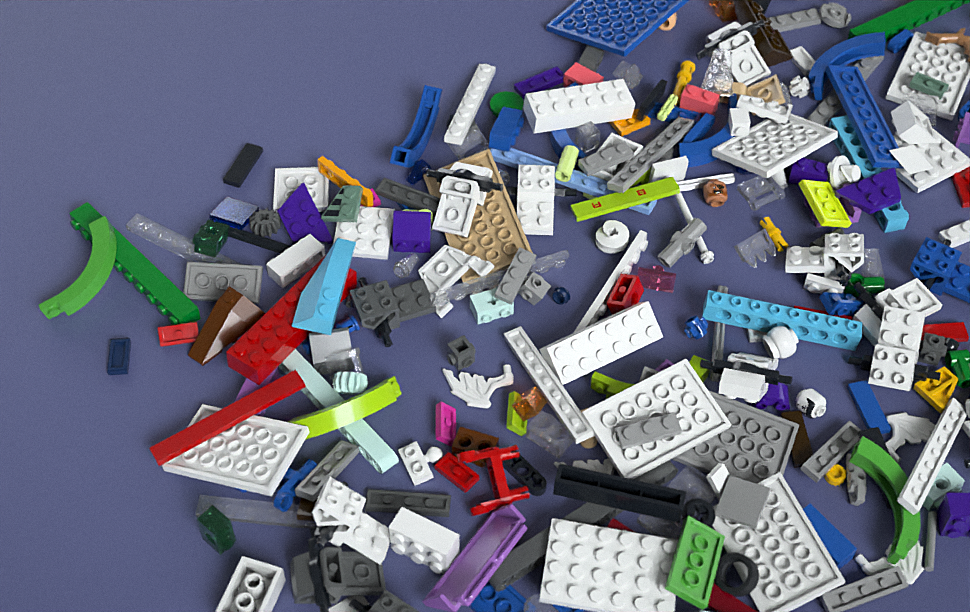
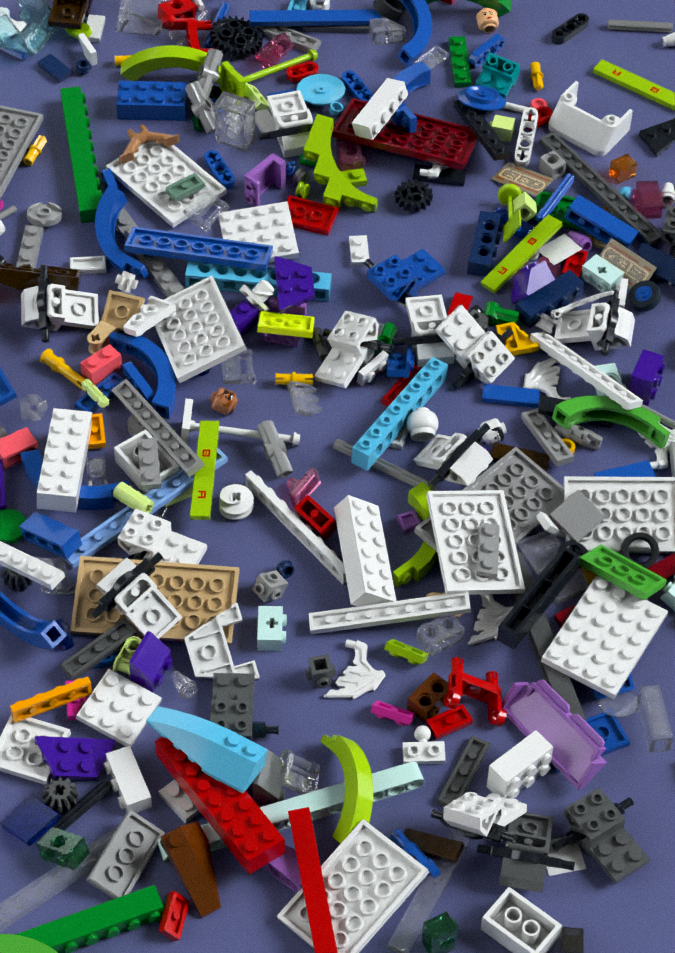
camera: 70 degrees left, 0 degrees up
light grey plate [295,440,359,502] -> none
sand green wing [321,185,363,223] -> none
light aqua gear [333,371,368,395] -> none
clear plate [428,250,570,306] -> none
light grey plate [494,247,537,305] -> none
black beam [502,451,547,496] -> none
clear orange brick [512,386,547,422] -> none
black tile [637,79,667,121] -> none
axle [676,173,735,191] -> none
blue gear [684,315,708,339] -> none
clear wing [701,49,733,96] -> none
white brick [728,108,750,136] -> none
white sticker [889,145,933,174] -> none
white slope [891,100,937,144] -> none

